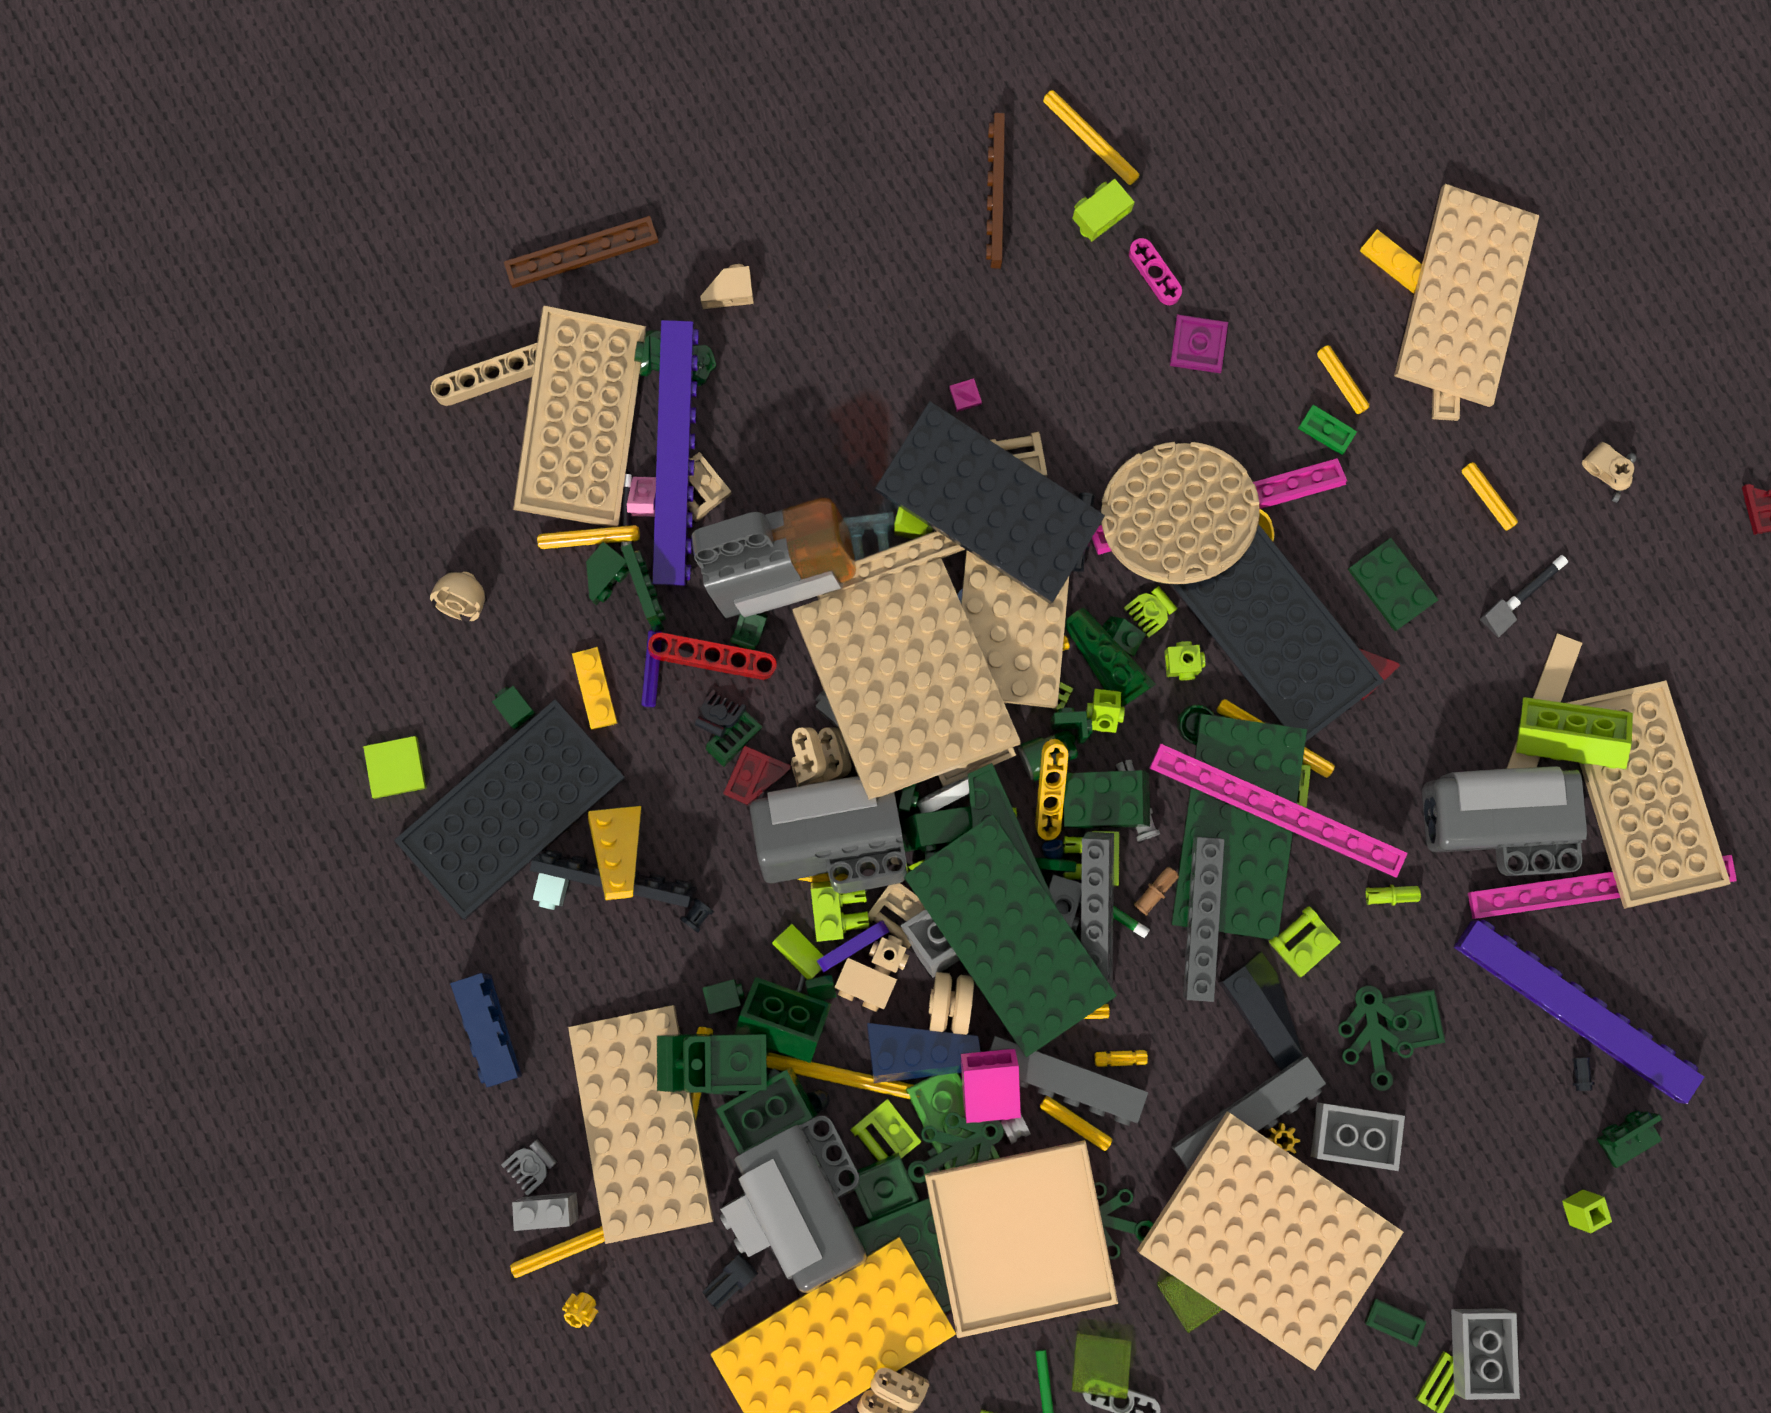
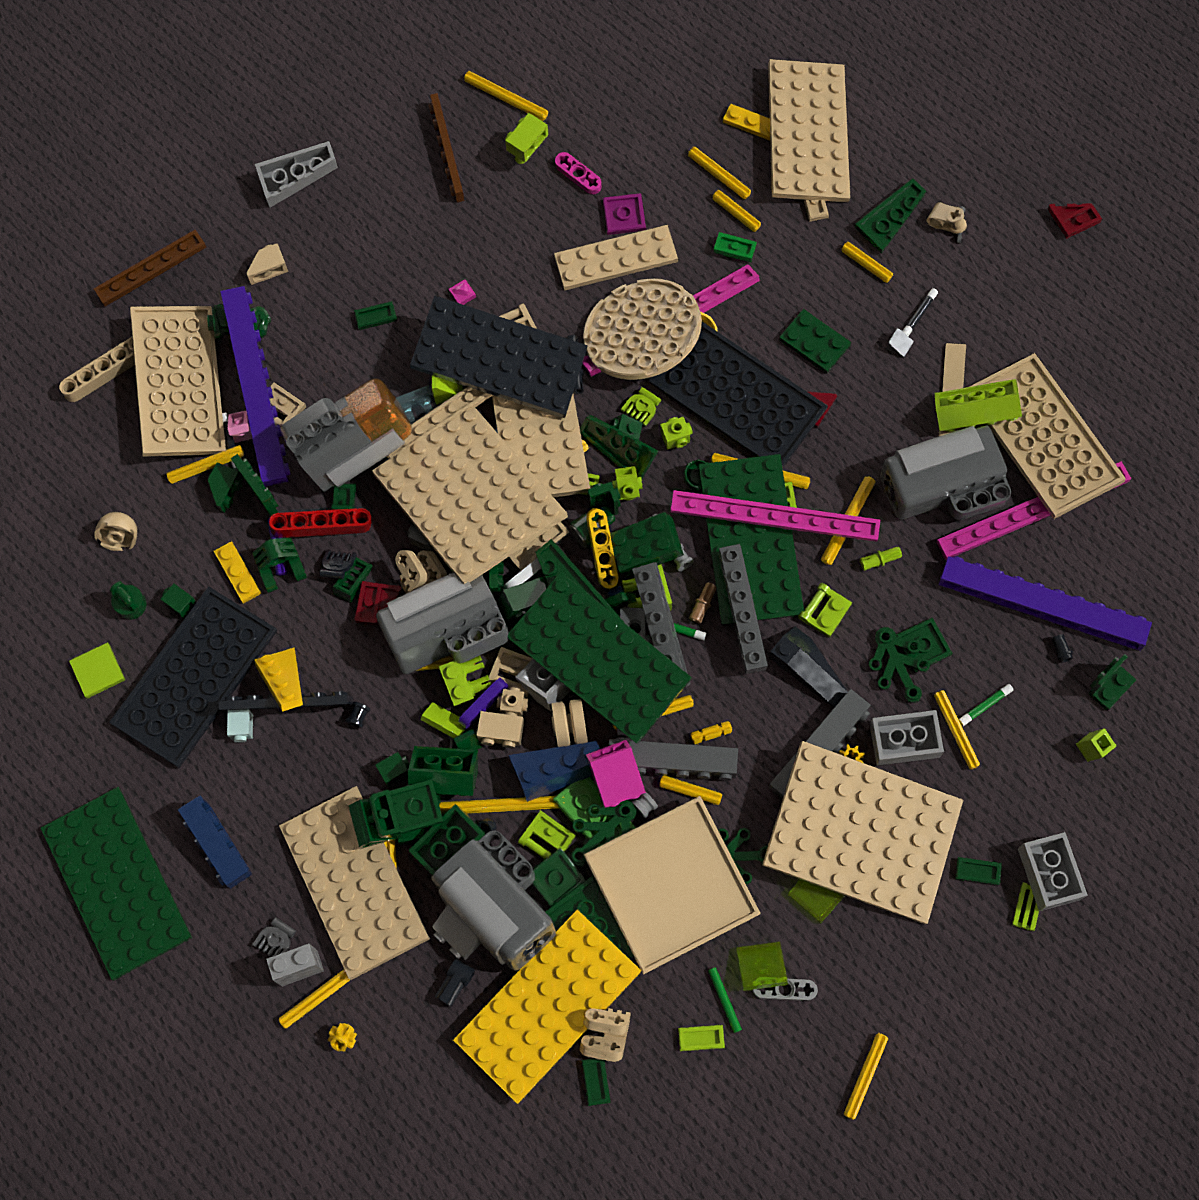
camera: 10 degrees left, 10 degrees down
none -> dark green plate [41,787,193,981]
none -> dark green piece [109,581,147,620]
none -> dark green piece [252,538,307,593]
none -> light grey wedge [255,141,338,207]
none -> dark green tile [354,301,397,330]
none -> tan plate [554,225,678,291]
none -> yellow axle [688,147,751,199]
none -> yellow axle [821,476,875,565]
none -> dark green wing [855,178,926,254]
none -> yellow axle [934,690,980,769]
none -> green bar [958,684,1013,726]

